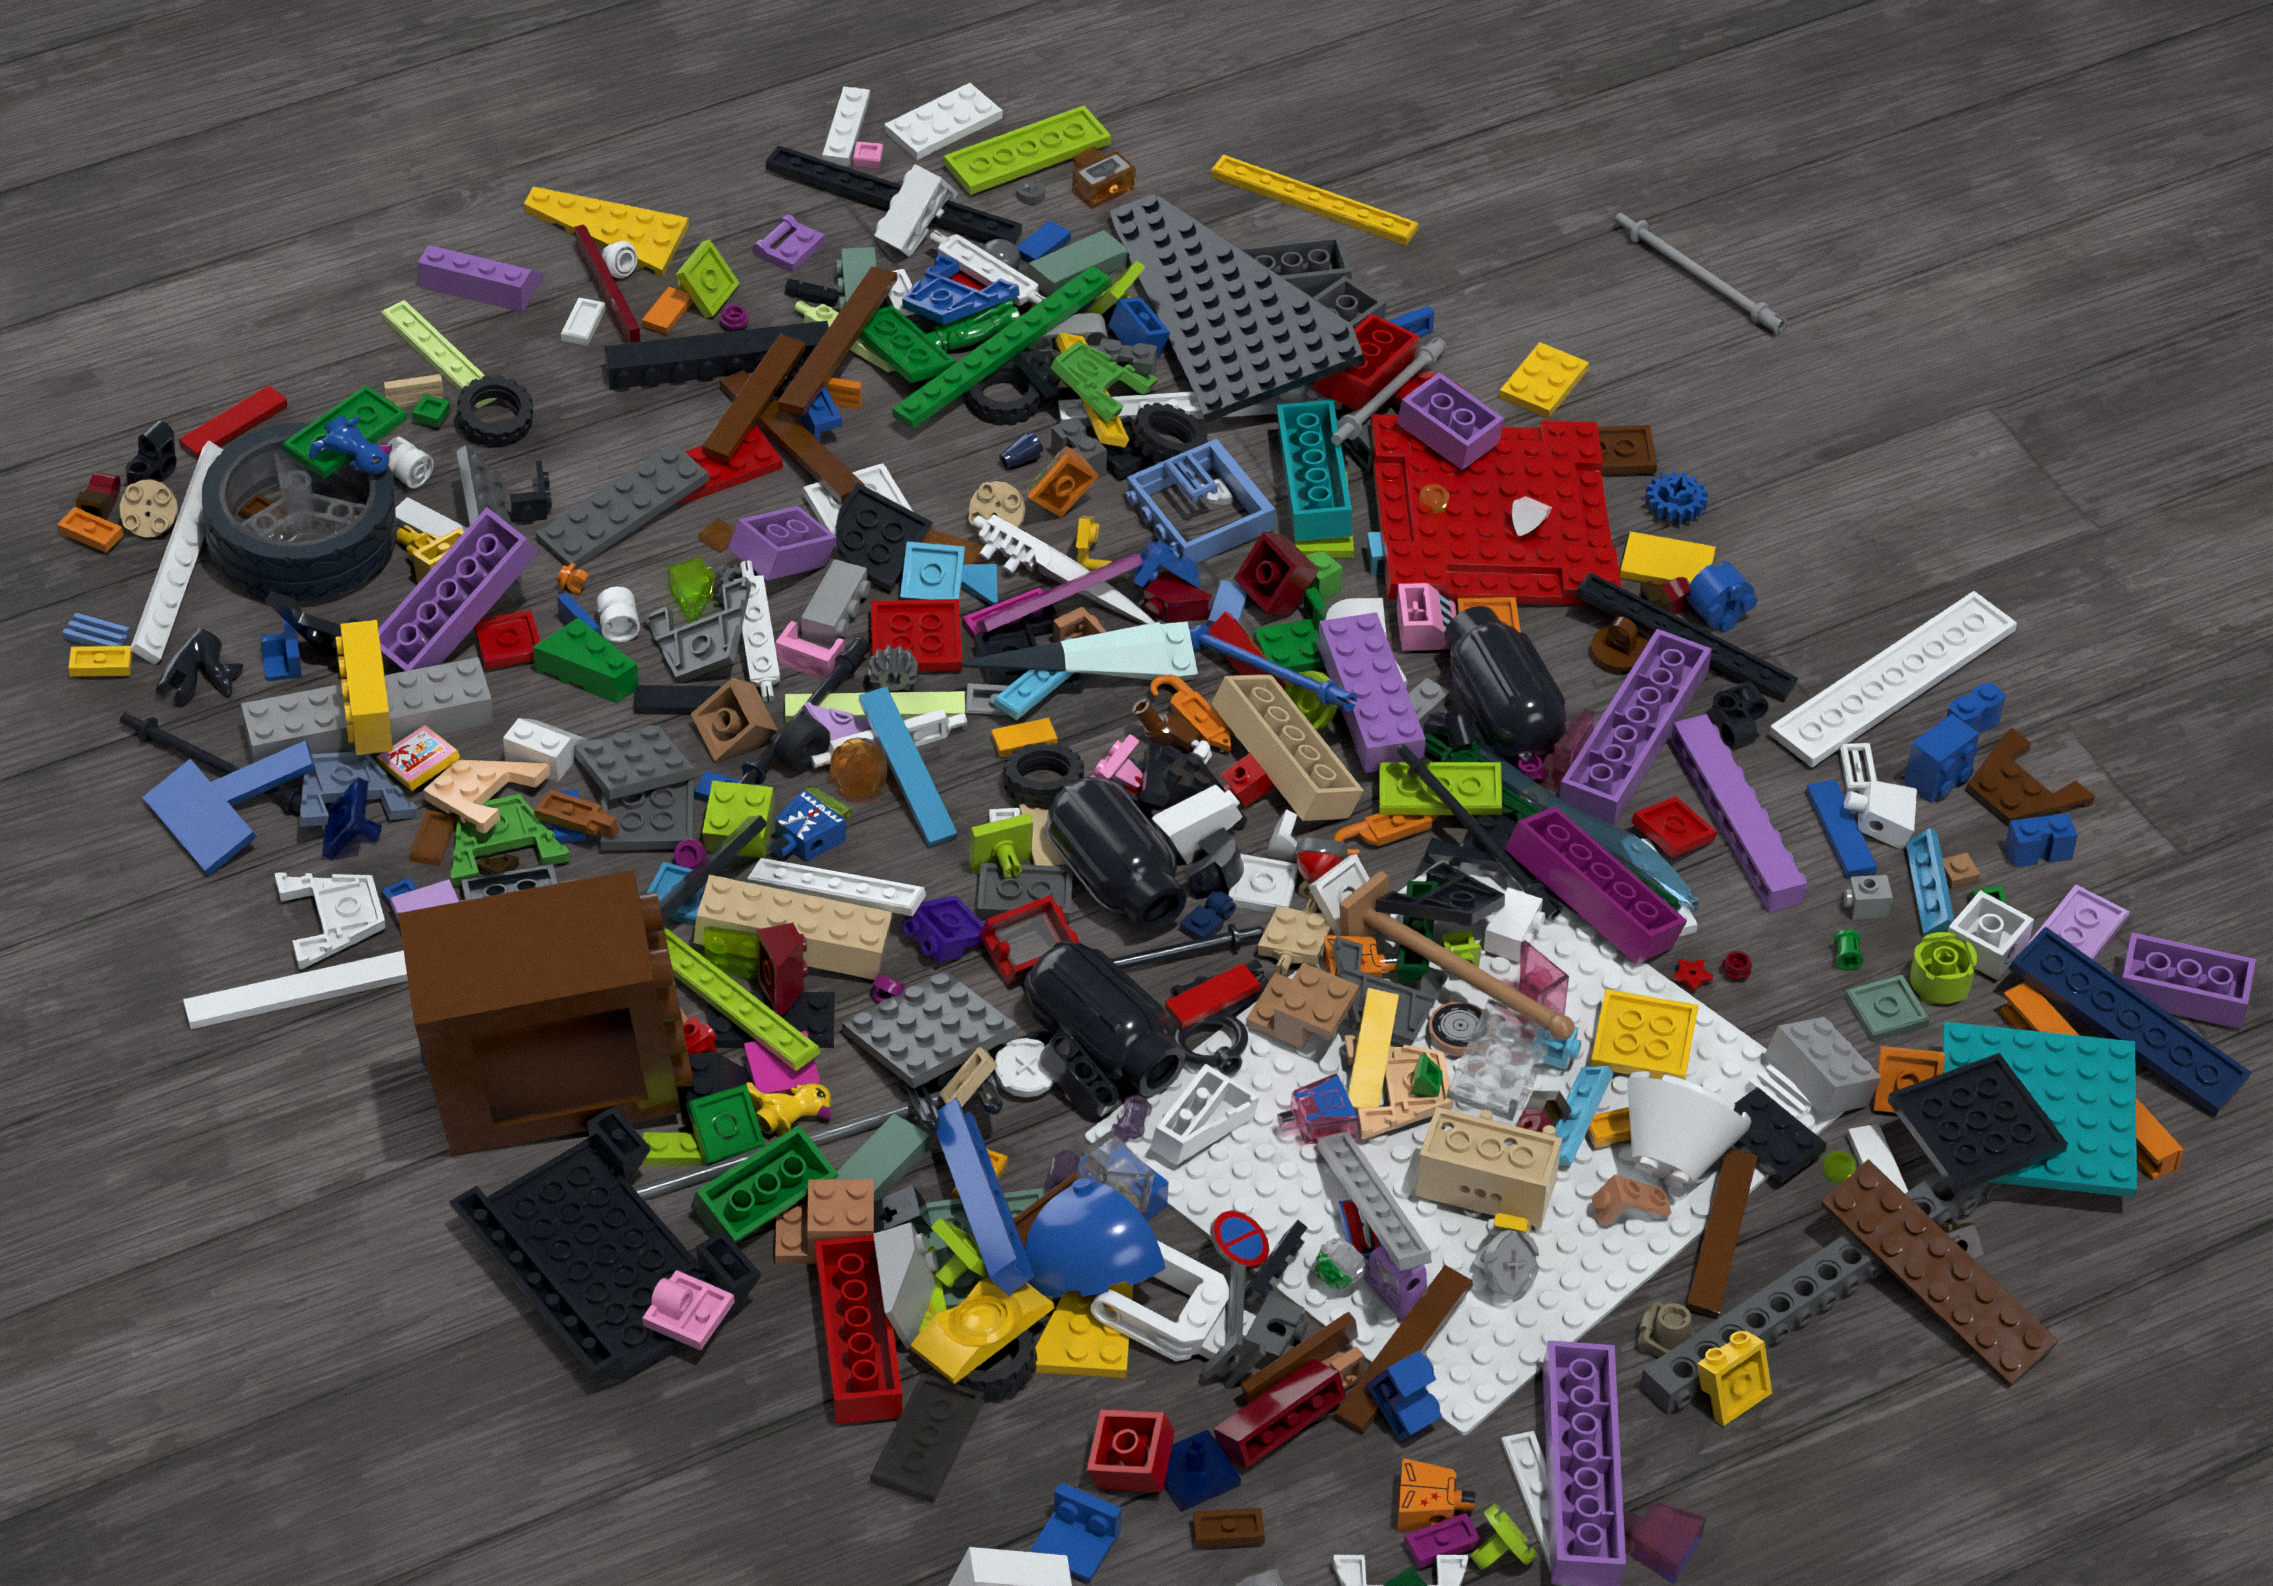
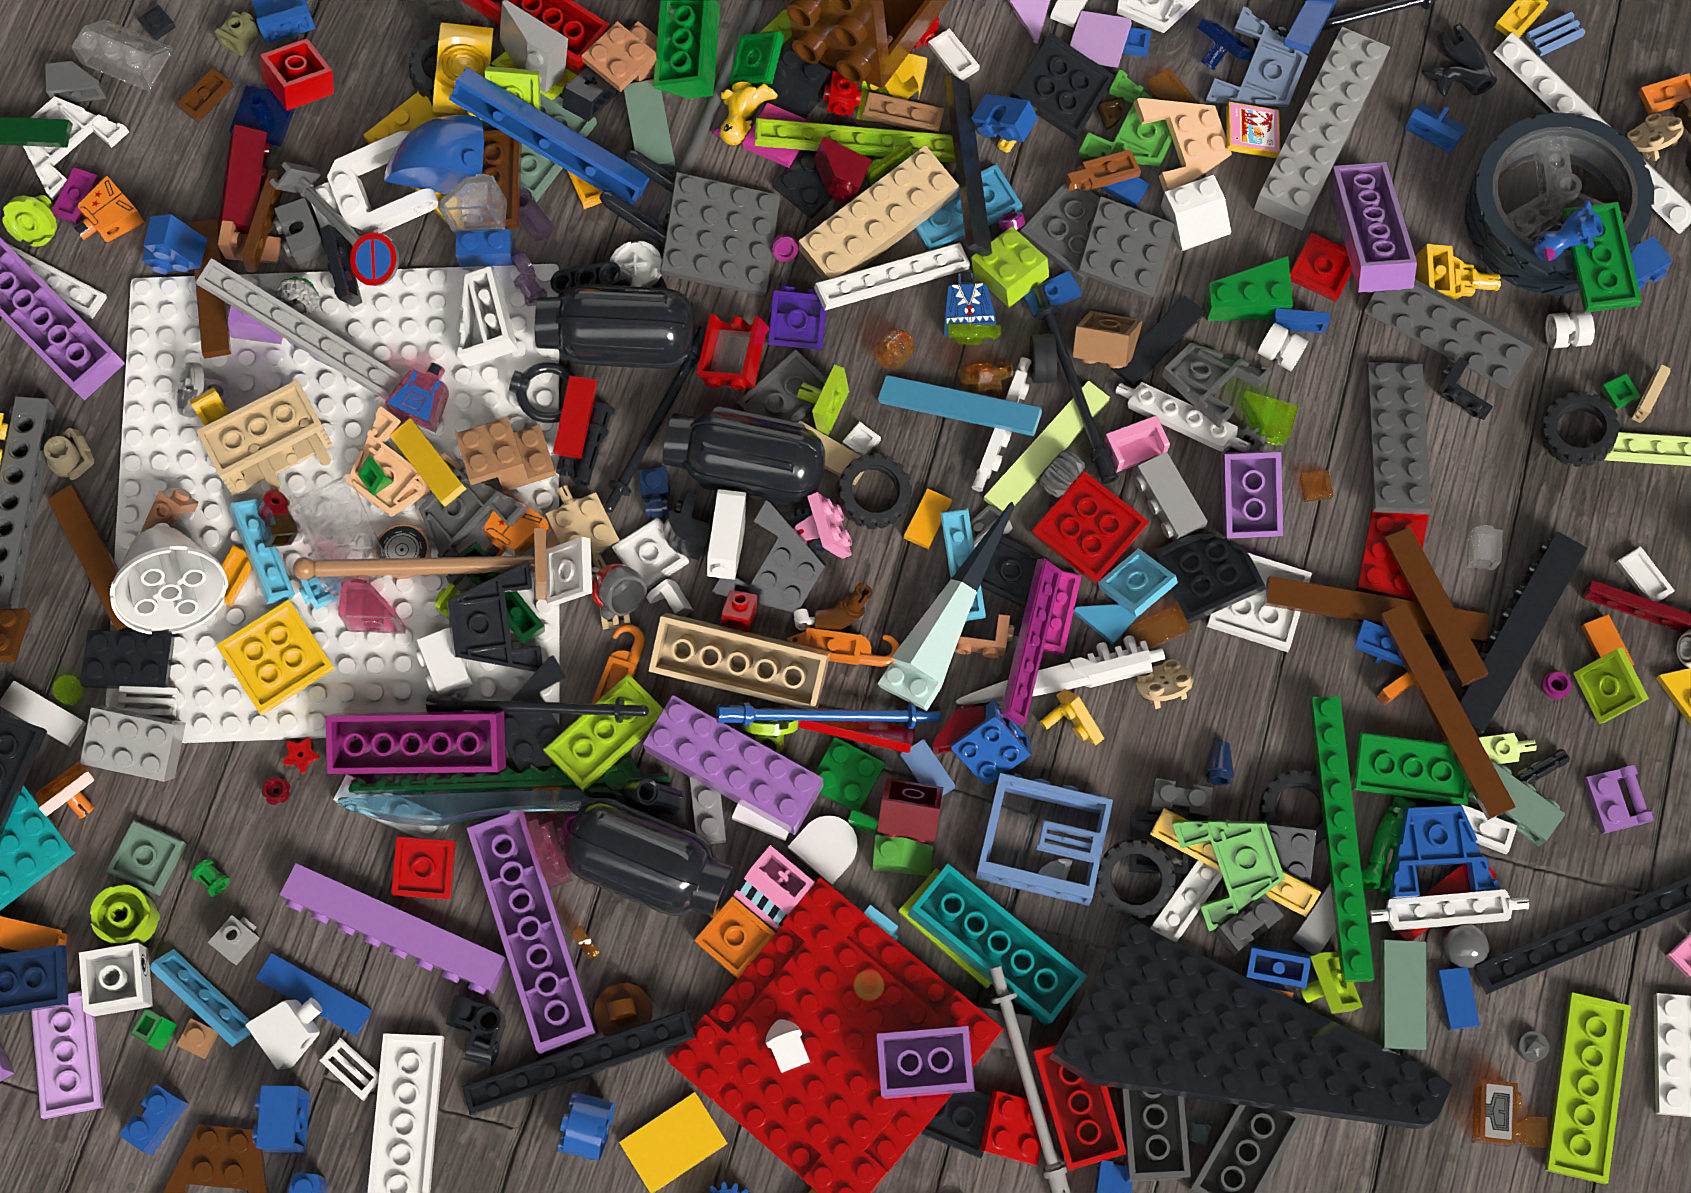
camera: 135 degrees right, 25 degrees up
black wing [266,591,362,656] -> none
yellow brick [336,620,393,755] -> none
white tile [395,497,468,537] -> none
orange plate [556,562,589,594] -> none
lavender tile [801,702,872,747] -> none
white wedge [874,164,959,257] -> none
tan tile [939,1047,998,1107] -> none
orange slope [1027,446,1100,518] -> none
leg [1639,577,1692,615] -> none
none -> olive brick [215,11,260,57]
none -> clear orange tile [572,926,600,960]
none -> clear orange head [875,329,915,370]
none -> clear brick [1466,525,1503,570]

